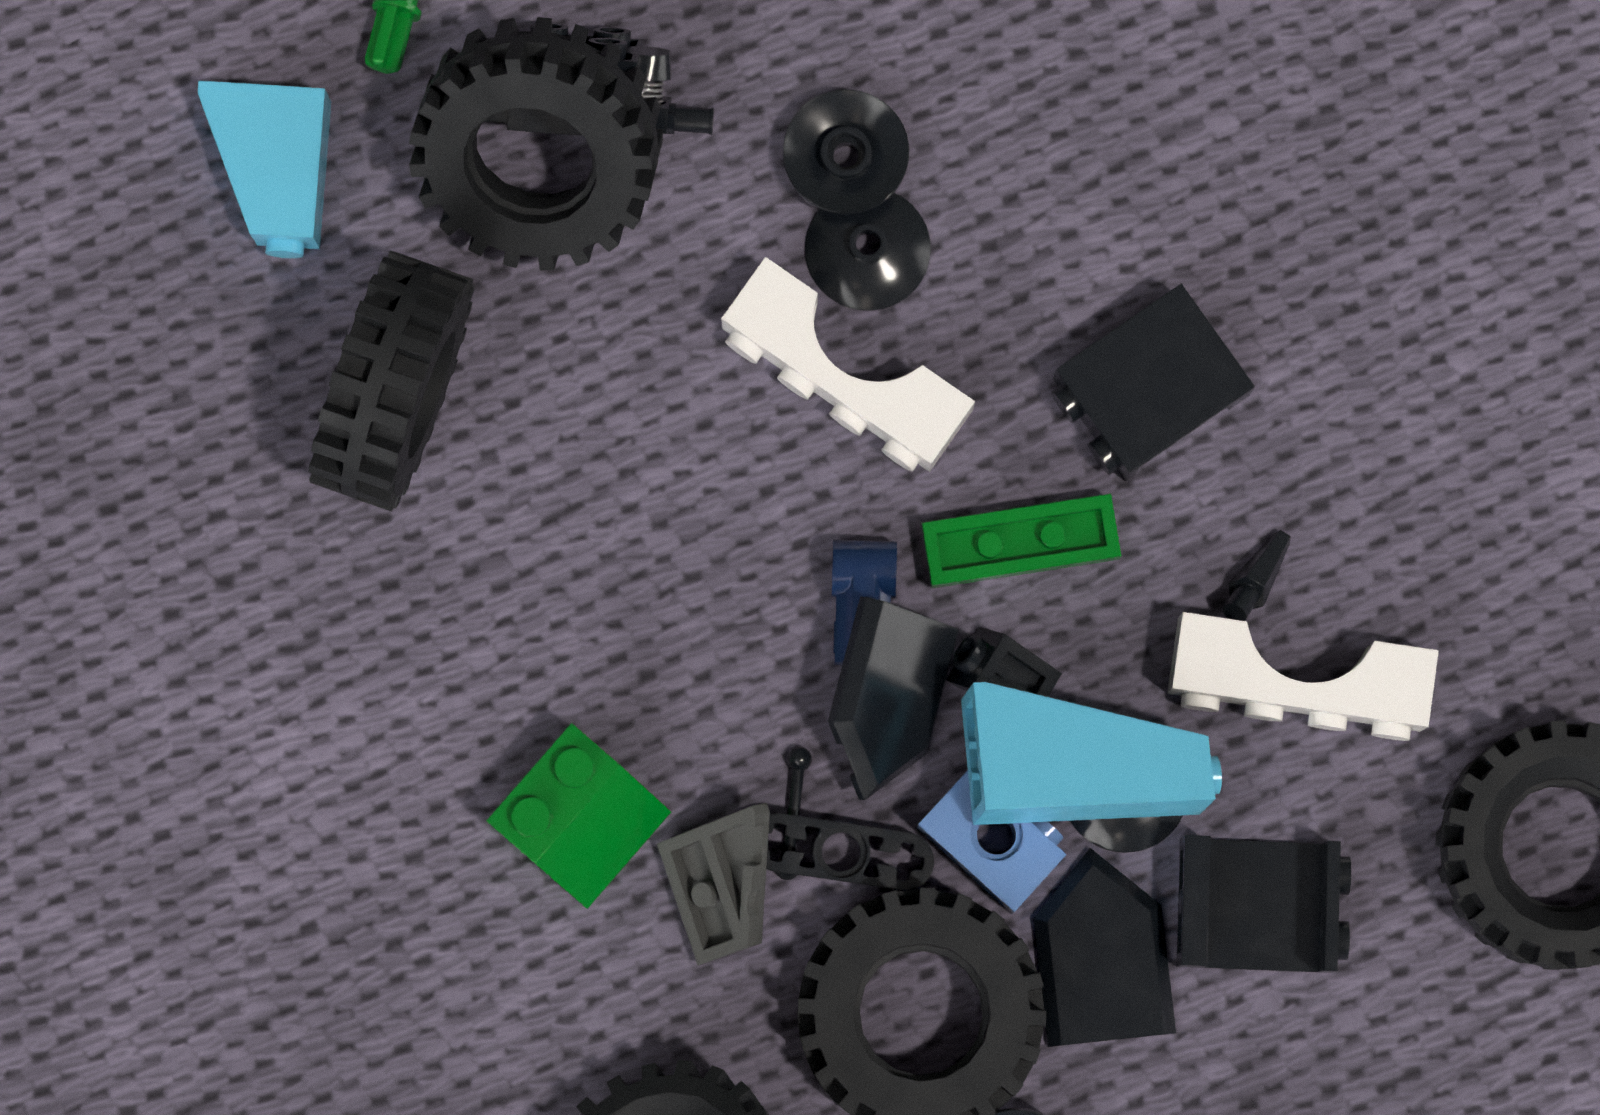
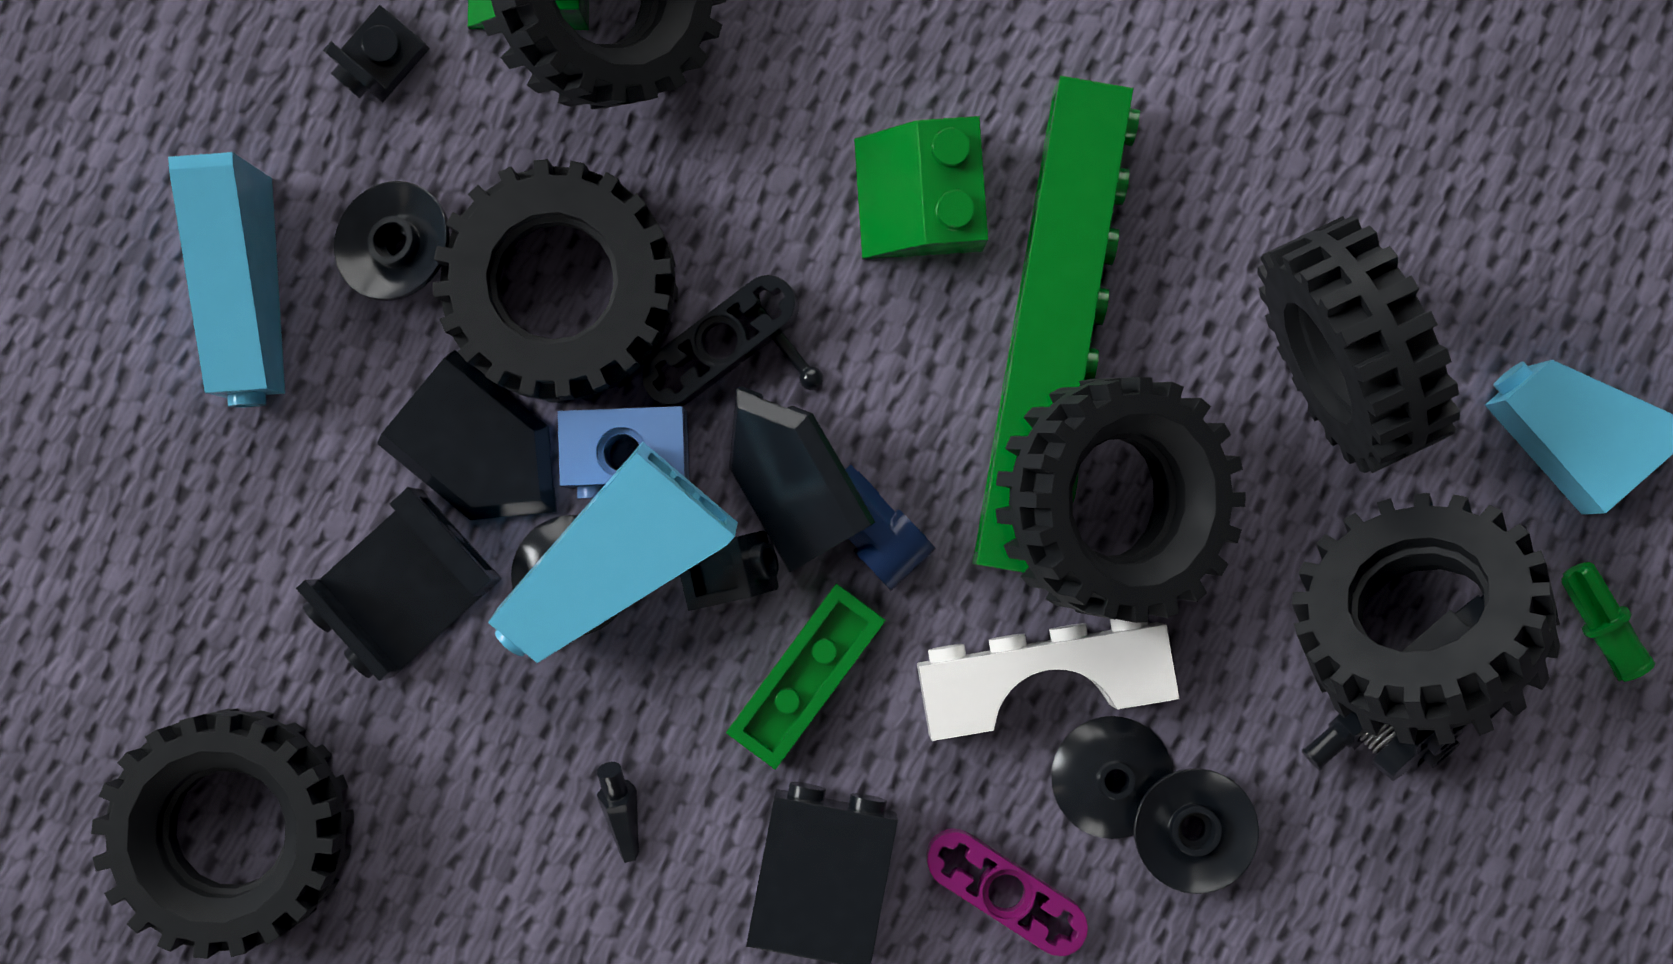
camera: 135 degrees right, 5 degrees up
dark grey wing [657,803,770,966] -> none
white arch [1167,612,1439,741] -> none
none -> magenta beam [926,828,1088,956]
none -> green brick [972,75,1140,573]
none -> black tyre [996,377,1246,623]

